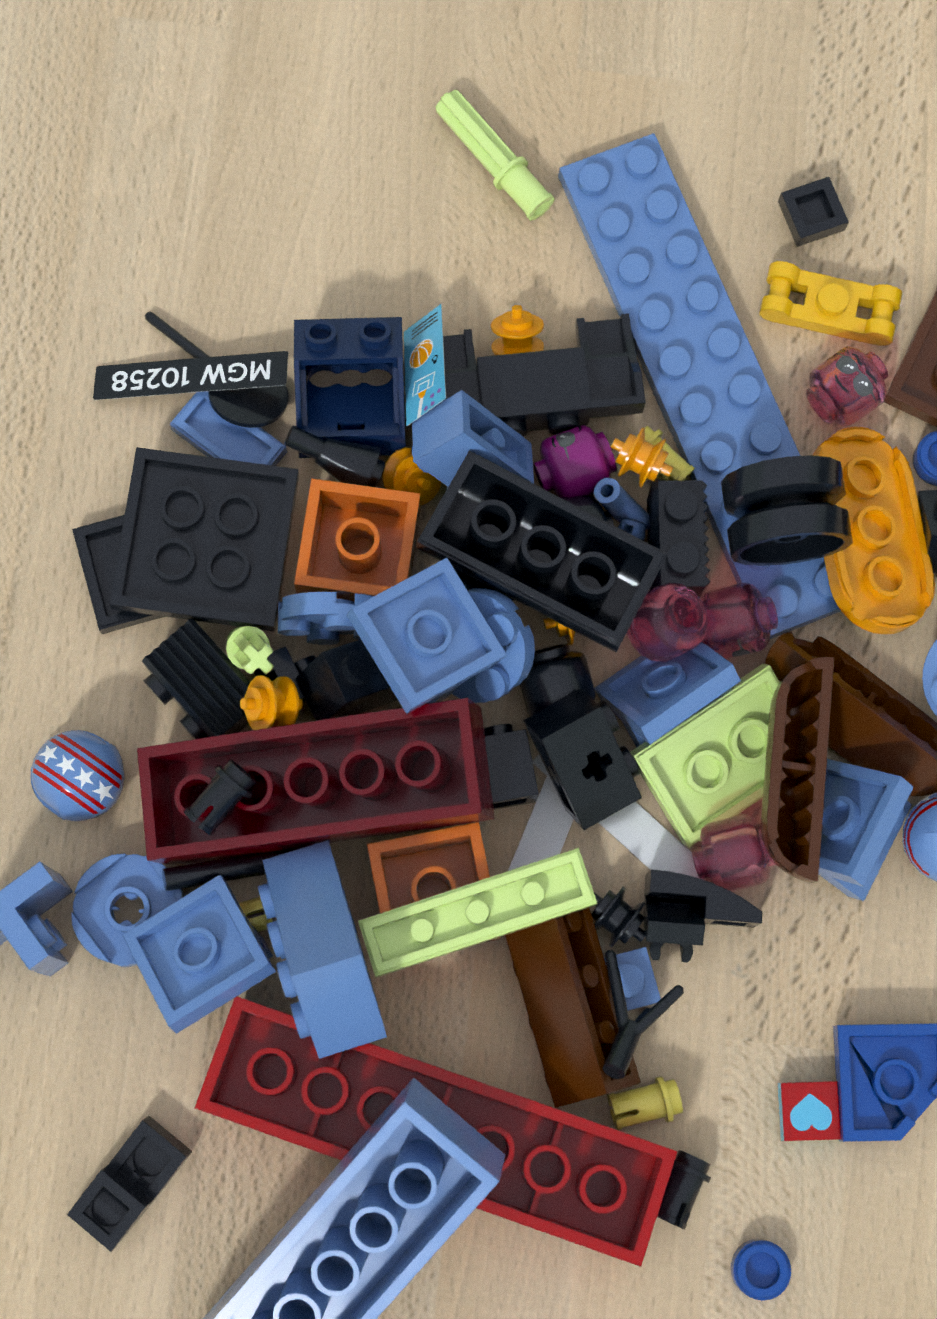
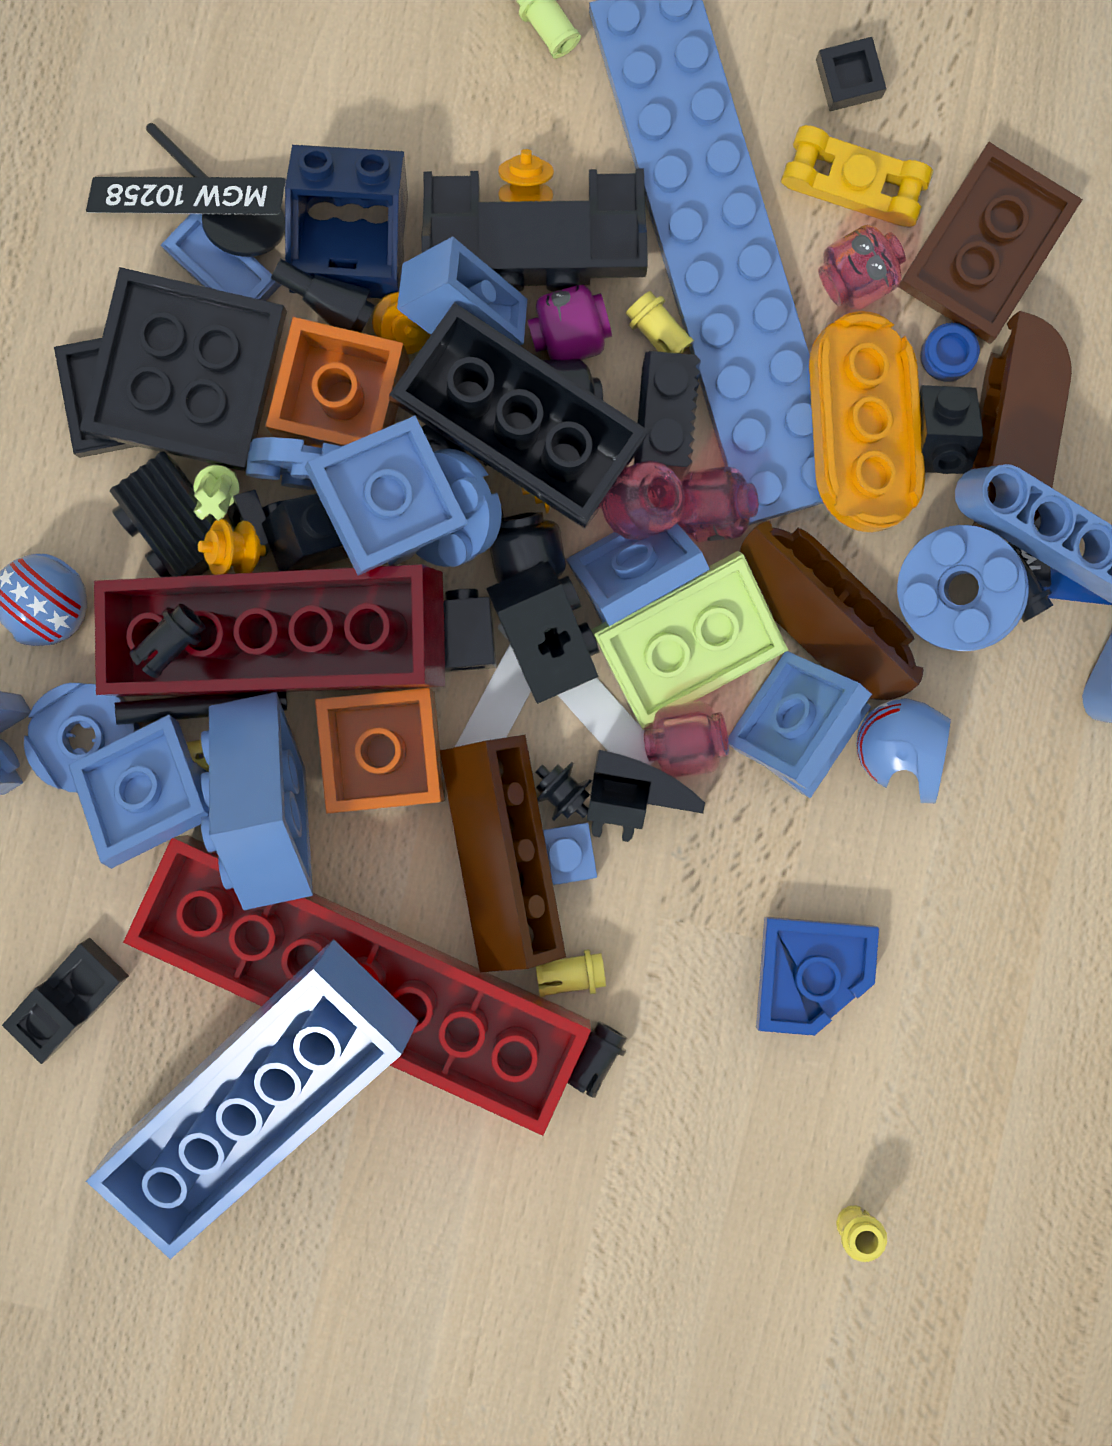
camera: 10 degrees right, 10 degrees up
yellowish green tile [358,848,597,977] -> none
medium azure sticker [404,304,446,426] -> none
medium blue arm [594,478,650,541] -> none
black plant [603,950,684,1079] -> none
light orange wheel [611,427,674,488] -> none
black wheel [721,455,853,566] -> none
blue tile [731,1239,791,1300] -> none
reddish brown brick [761,657,834,883] -> none
red tile [777,1081,841,1141] -> none

